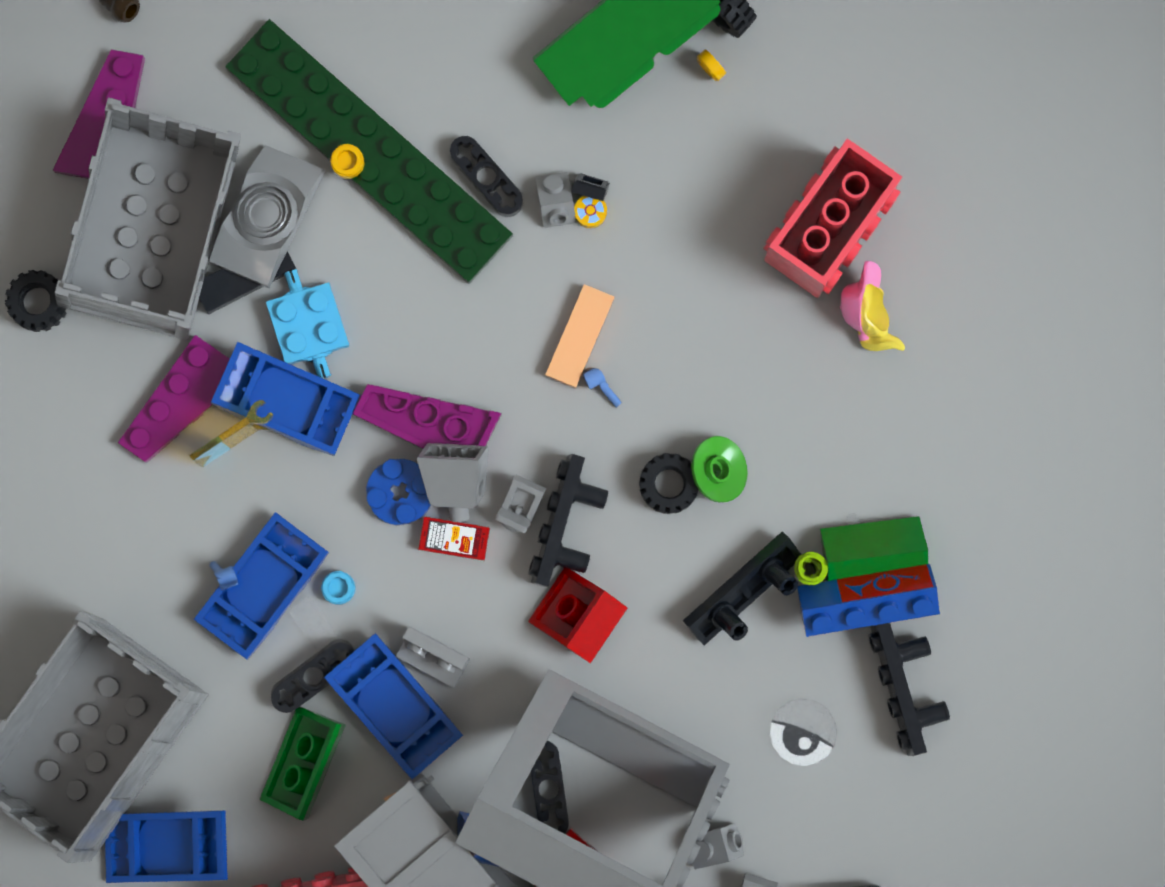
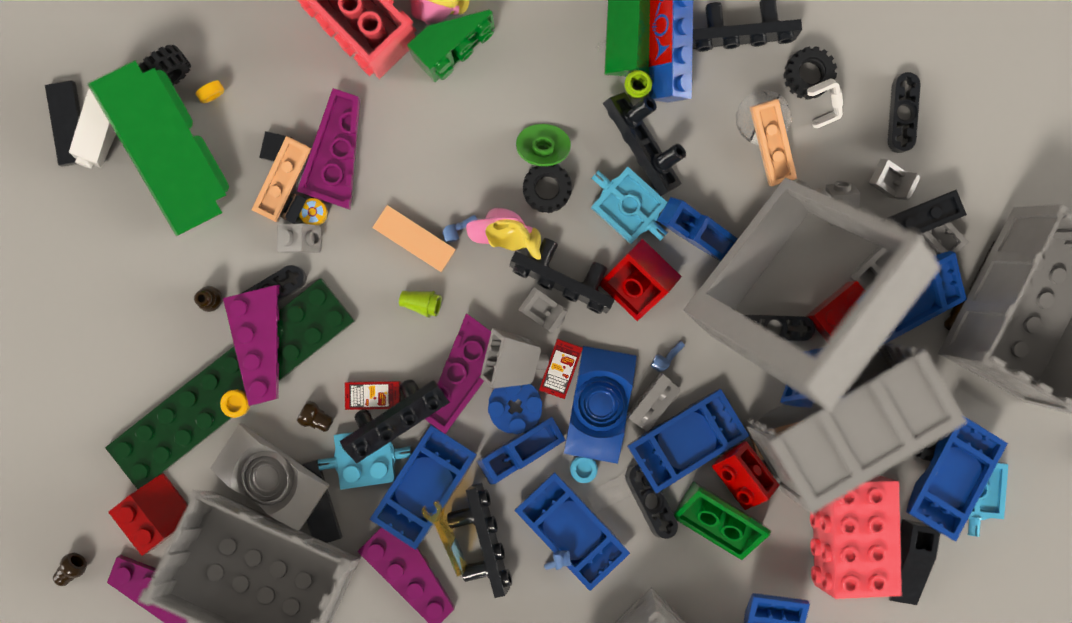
camera: 80 degrees left, 5 degrees up
none -> red slope [108,473,188,556]
none -> dark brown piece [194,286,222,312]
none -> magenta wing [223,285,279,406]
none -> light nougat tile [252,136,312,222]
none -> black tile [259,131,294,162]
none -> magenta wing [297,88,360,210]
none -> dark brown piece [297,401,333,432]
none -> black plate [340,379,450,464]
none -> tile [345,381,401,410]
none -> lime cone [399,290,442,318]
none -> green slope [407,9,495,82]
none -> black plate [447,483,512,598]
none -> light yellow hair [466,208,541,260]
none -> blue slope [476,417,566,485]
none -> blue slope [563,346,637,464]
none -> medium azure plate [591,167,668,244]
none -> medium blue hand [651,341,685,372]
none -> blue slope [657,197,738,262]
none -> red brick [712,441,780,510]
none -> light nougat tile [750,99,797,187]
none -> black tyre [783,46,837,100]
none -> white piece [807,79,843,128]

